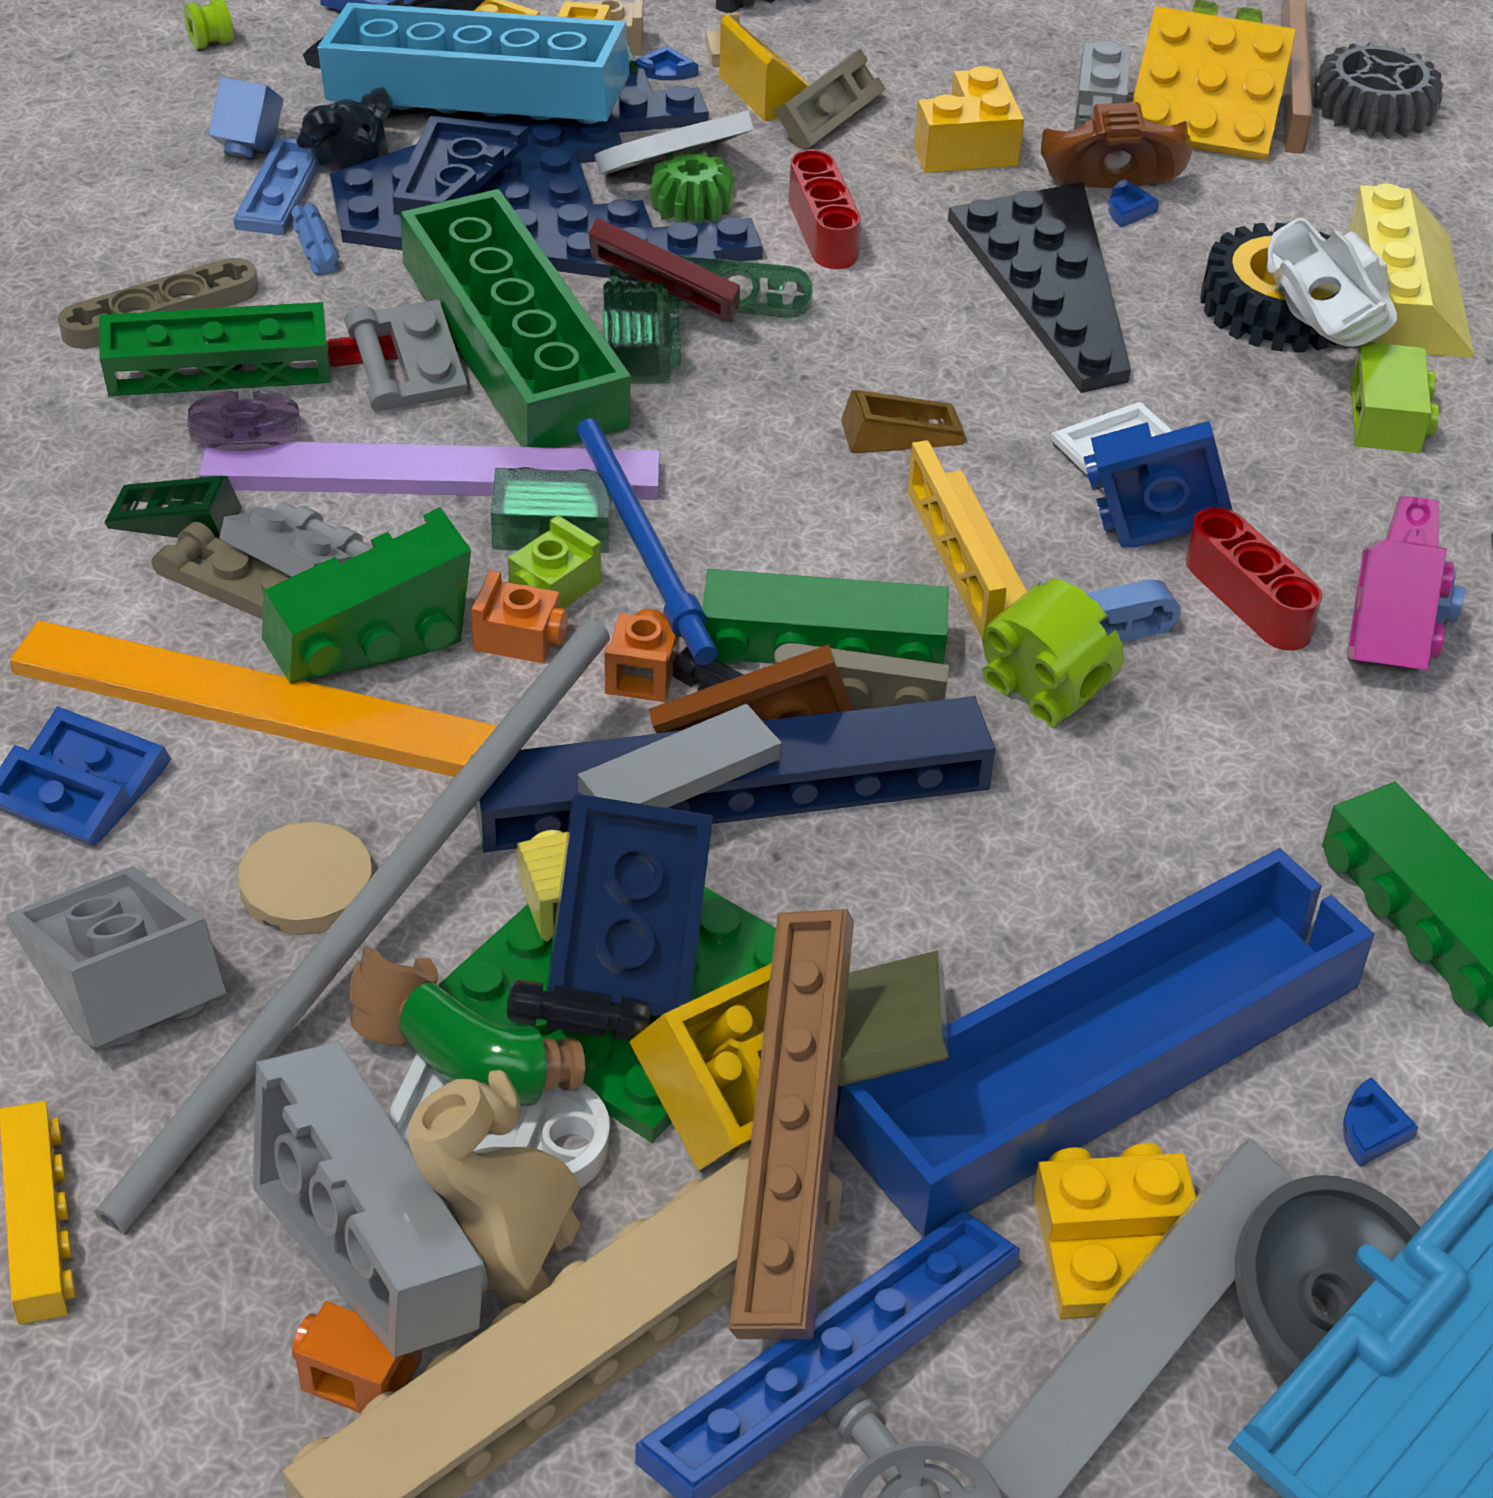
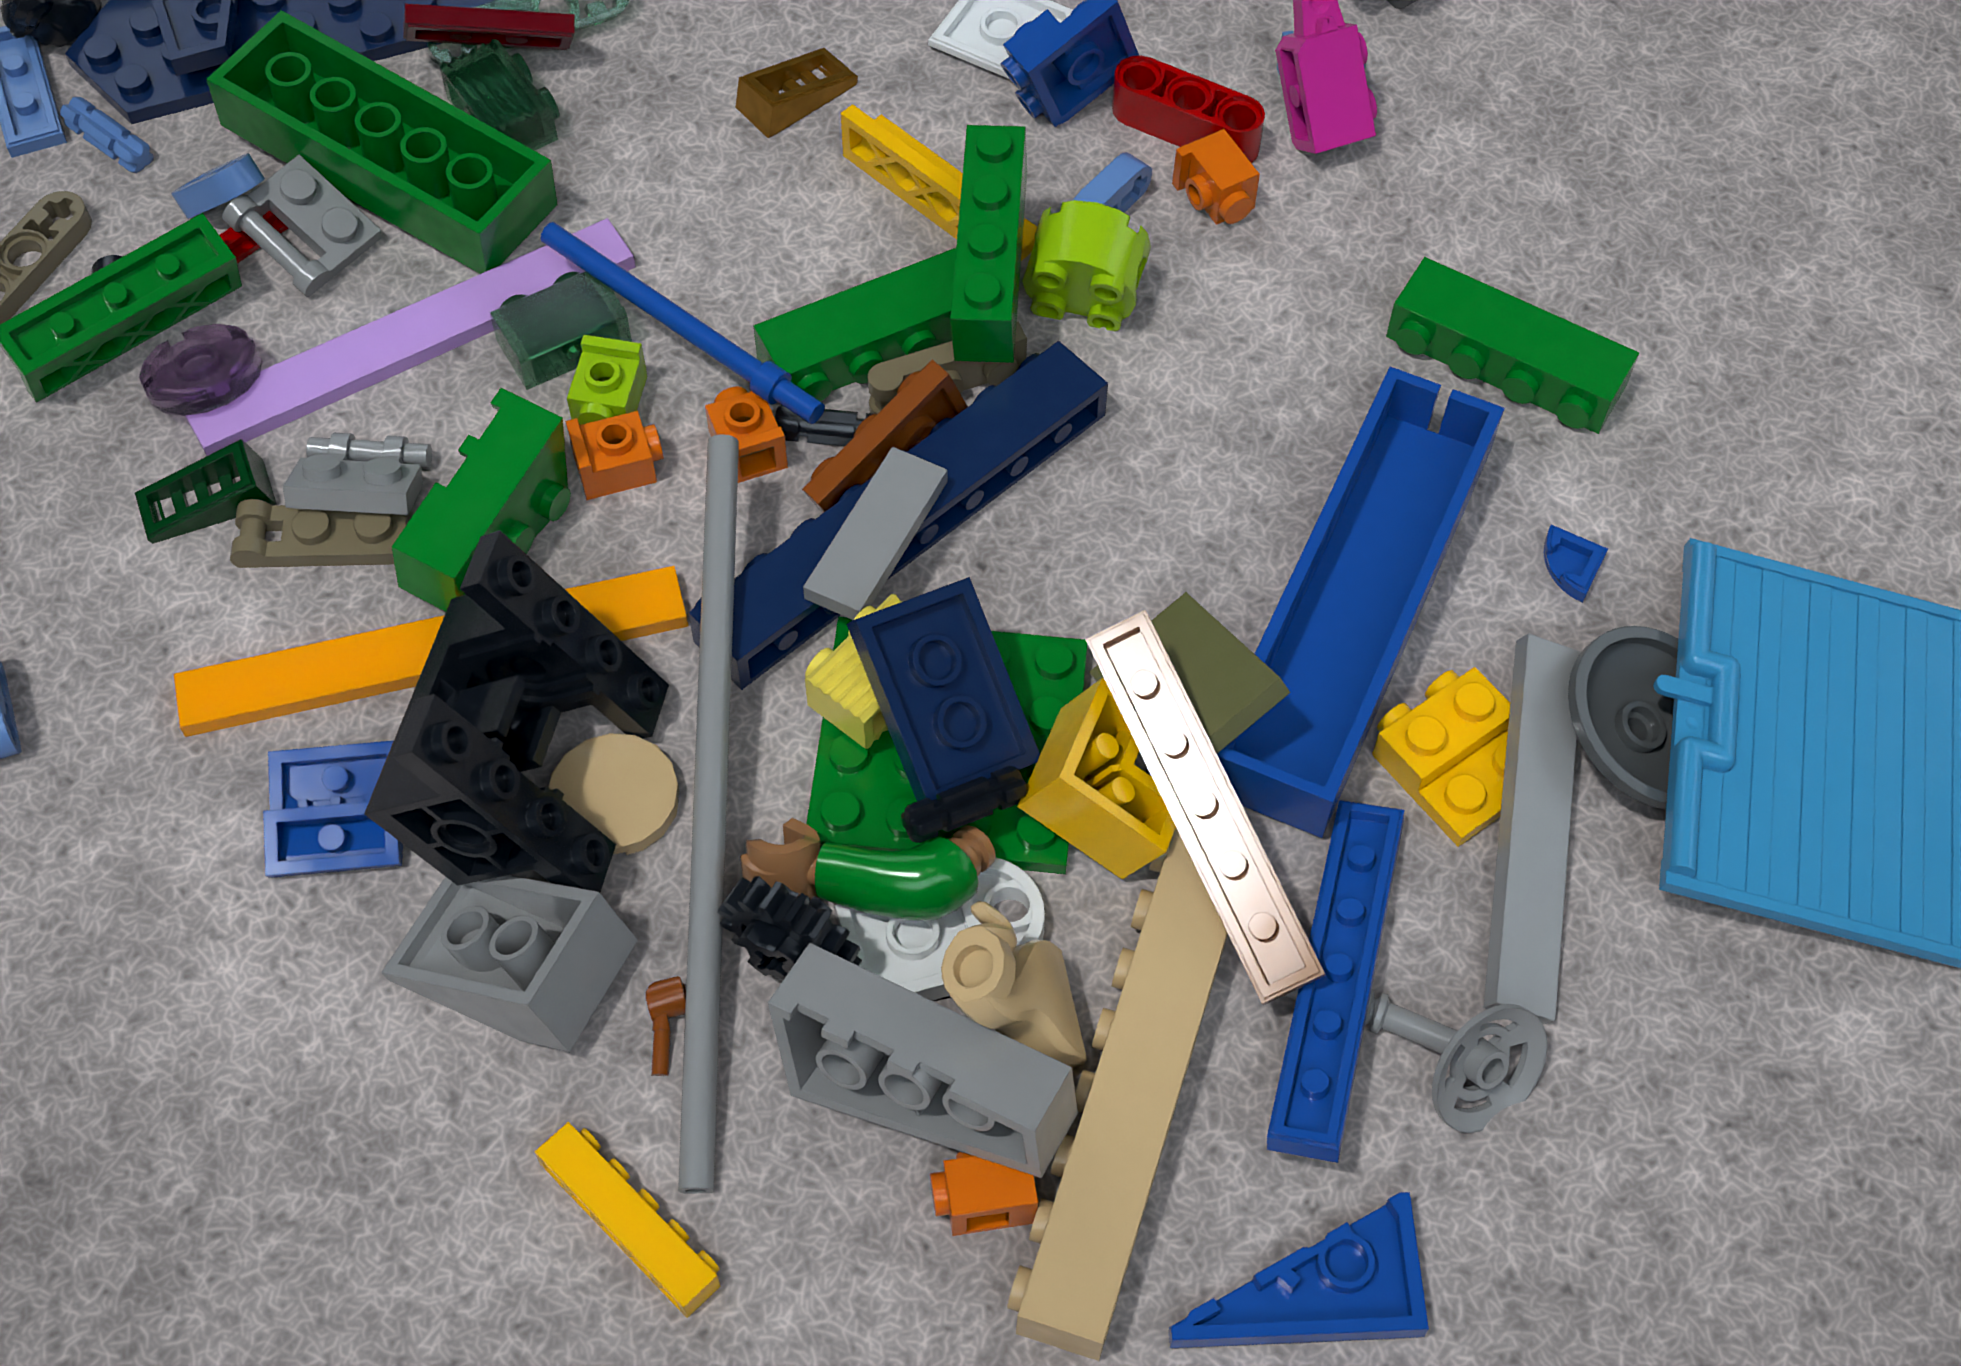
camera: 30 degrees left, 15 degrees up
none -> medium blue beam [171,153,265,219]
none -> black piece [364,530,669,893]
none -> dark orange hand [646,976,686,1076]
none -> black gear [717,876,862,980]
none -> green brick [950,125,1027,363]
none -> orange brick [1172,129,1260,225]

